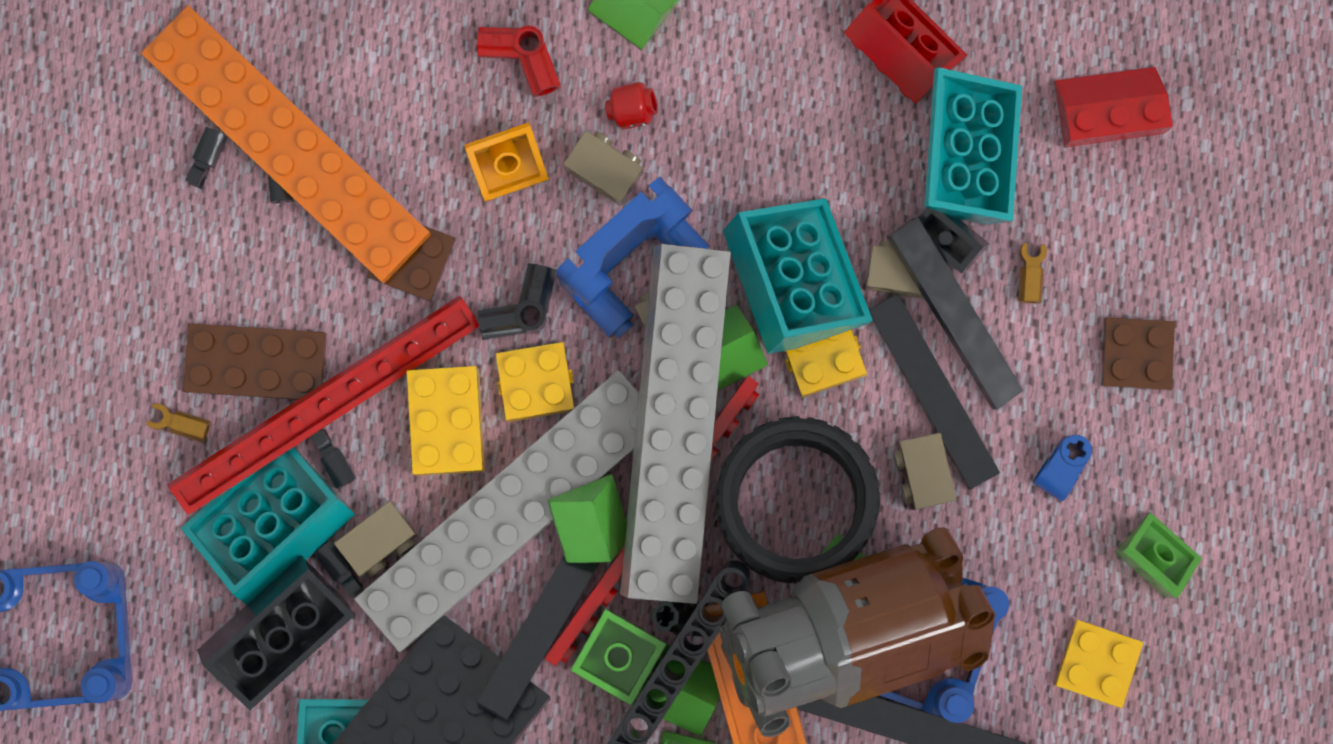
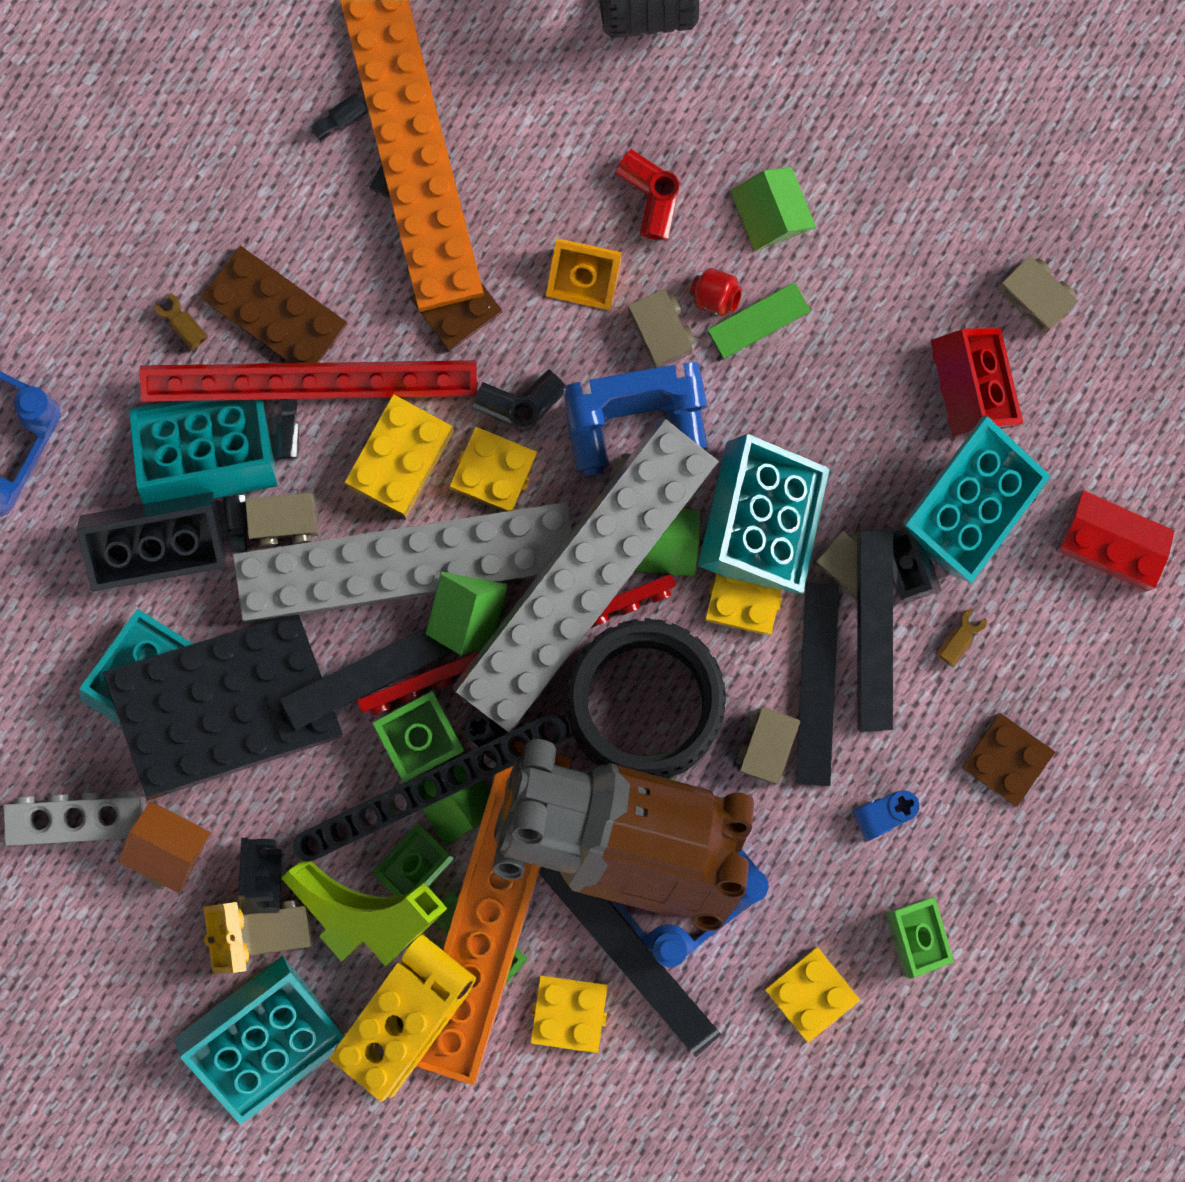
camera: 30 degrees right, 0 degrees up
none -> bright green tile [707,282,811,360]

